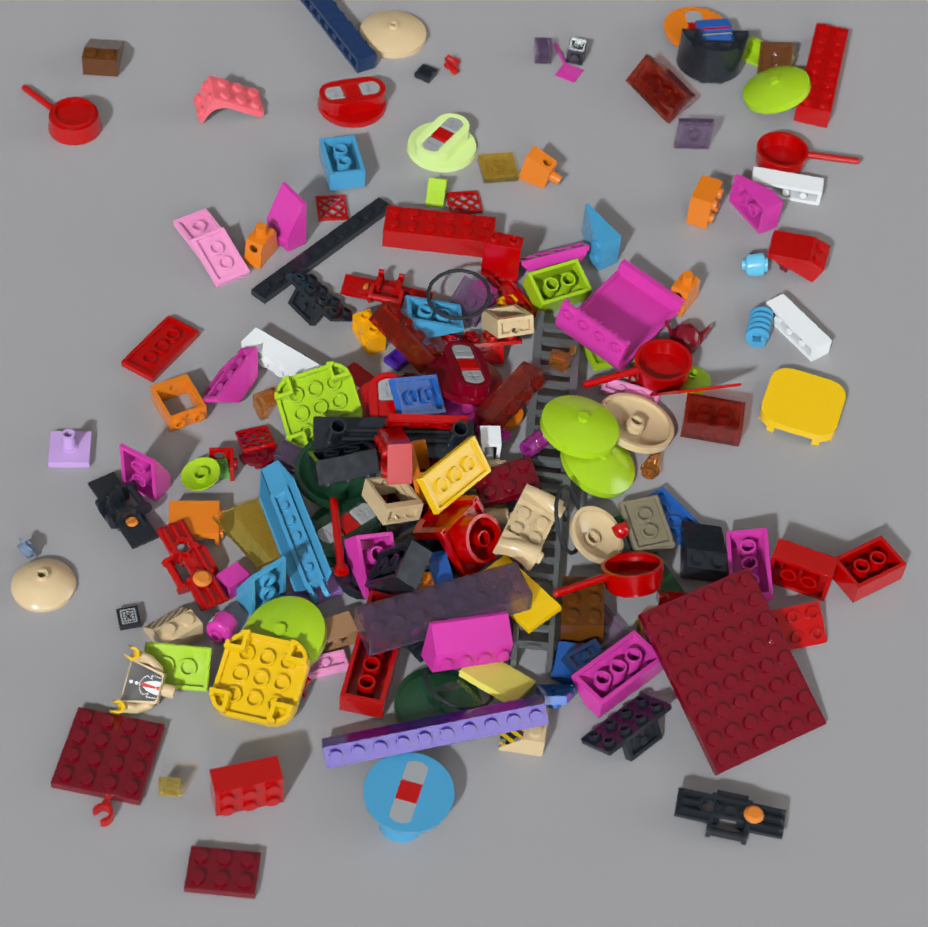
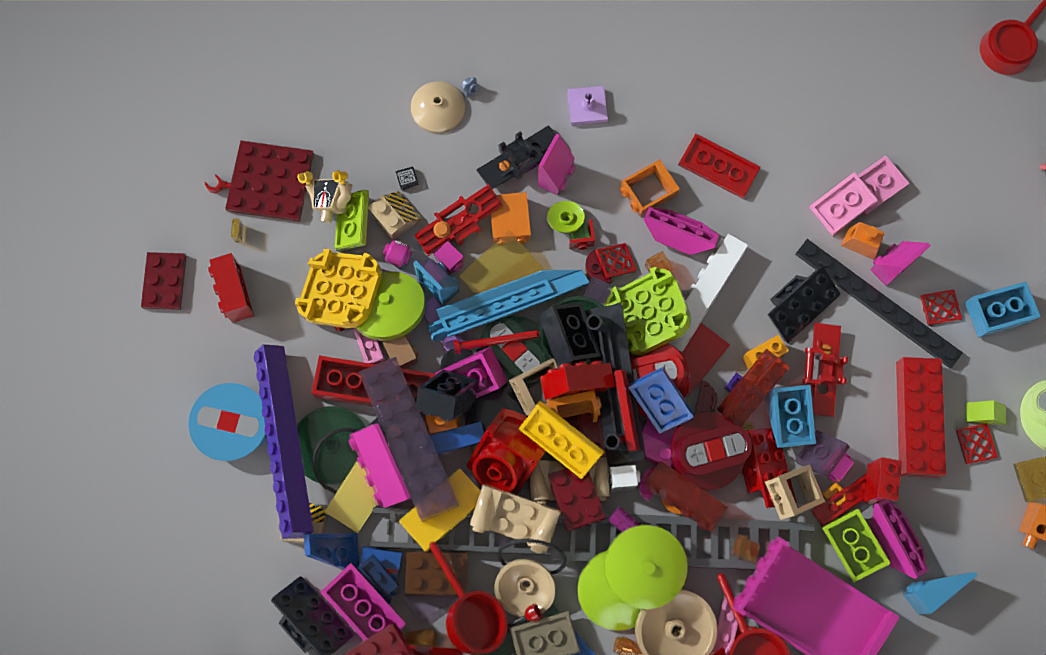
camera: 90 degrees right, 25 degrees up
black piece [426,268,491,320] -> none

